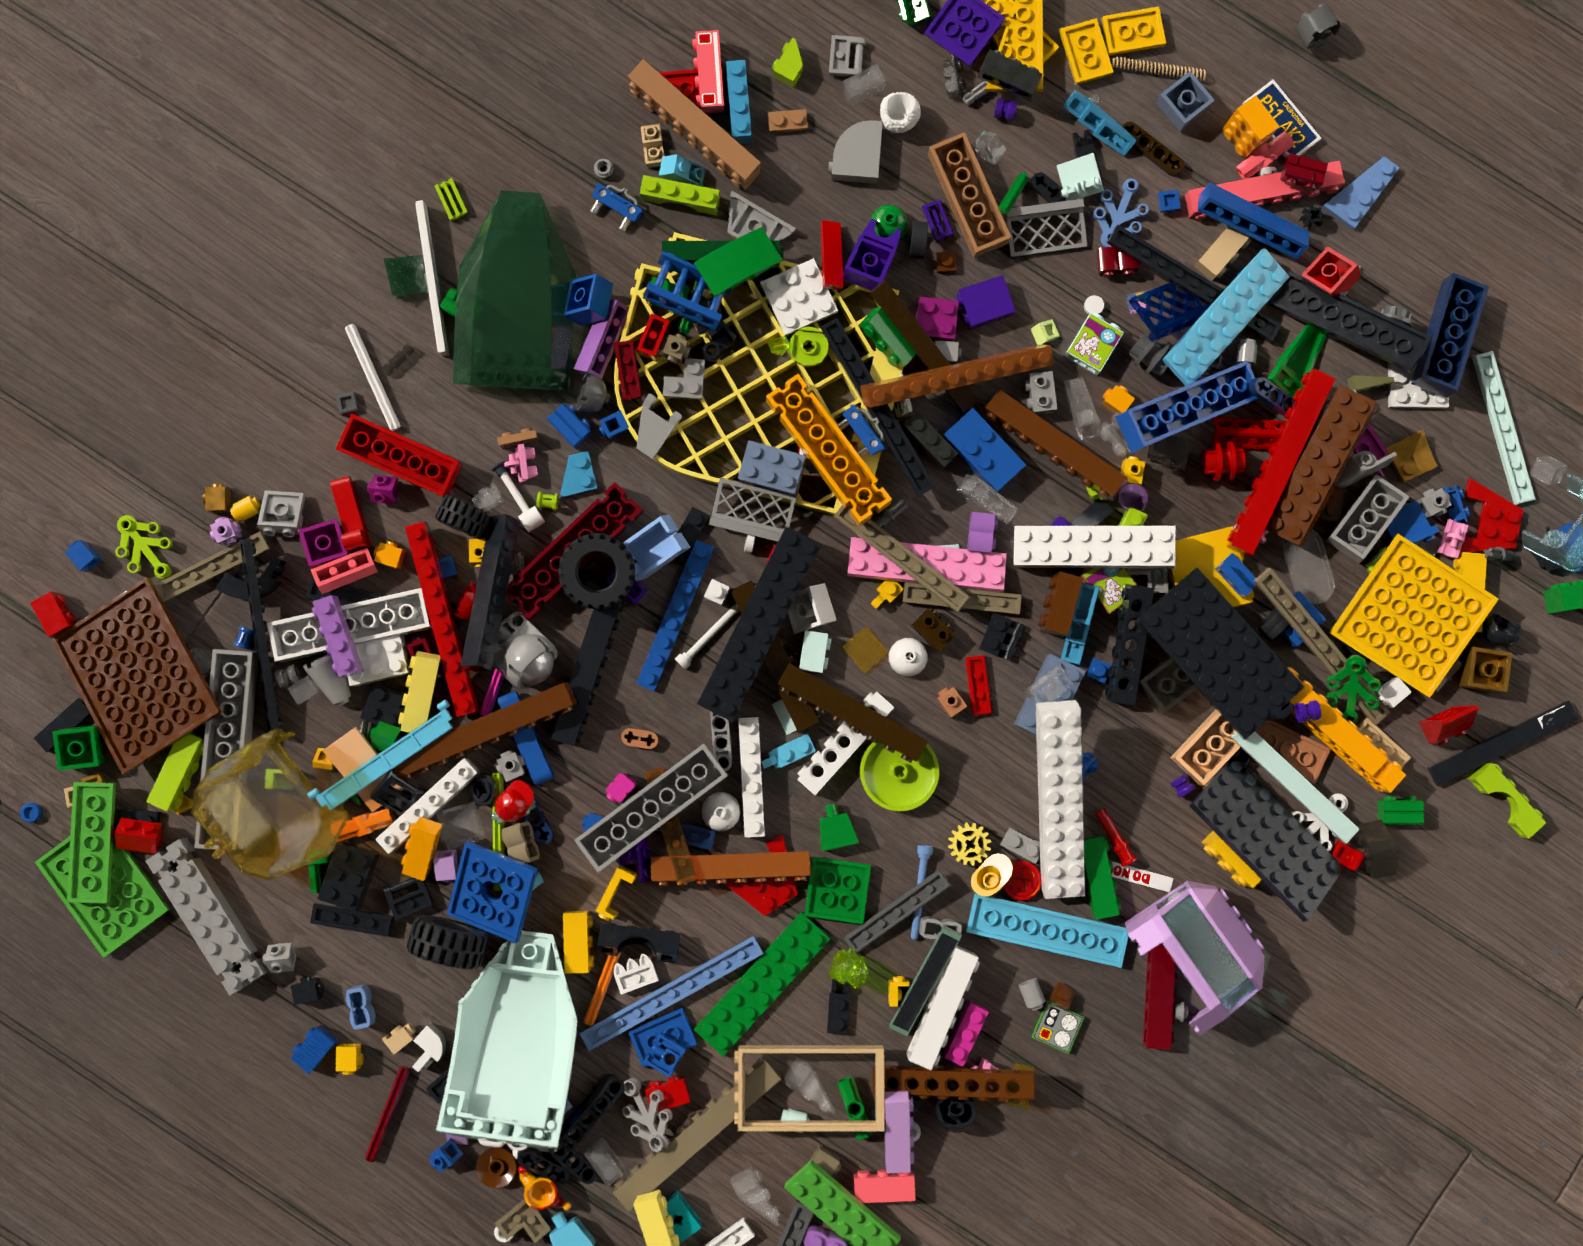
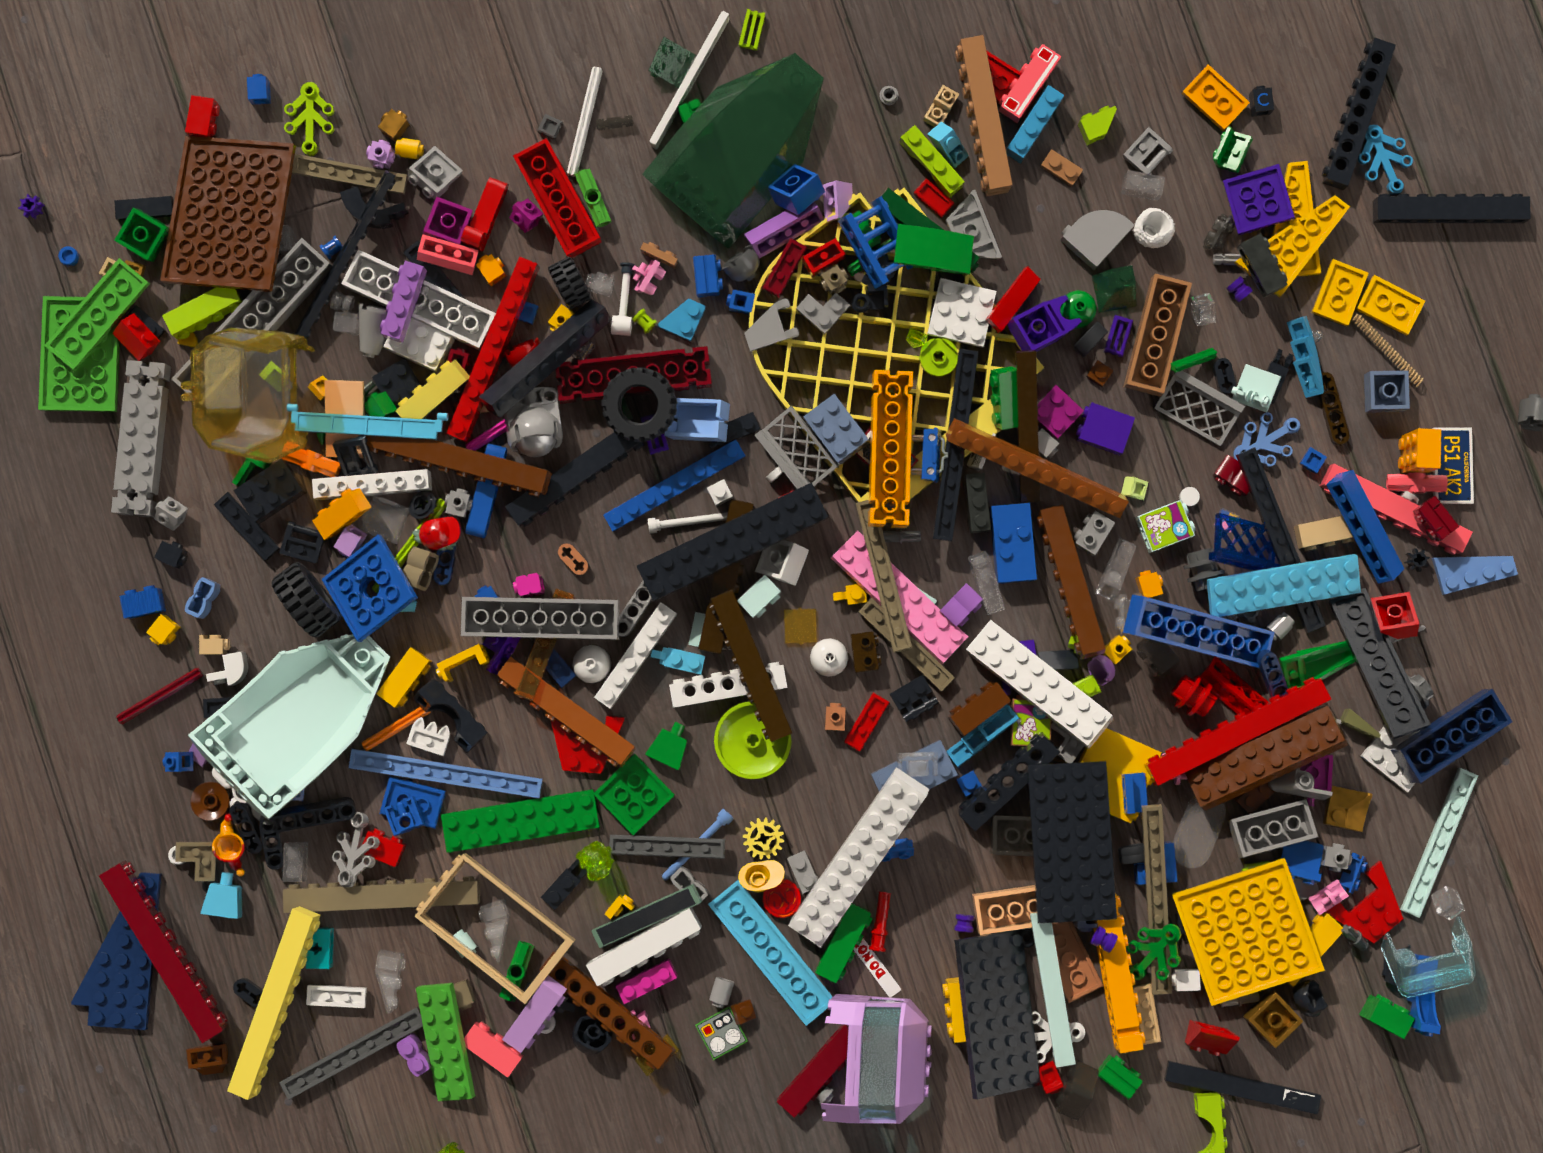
camera: 40 degrees right, 0 degrees up
blue piece [590,183,644,231] -> none
none -> bright green piece [575,169,612,228]
none -> lavender slope [823,180,853,222]
none -> red tile [913,178,954,218]
none -> clear green slope [1092,265,1137,313]

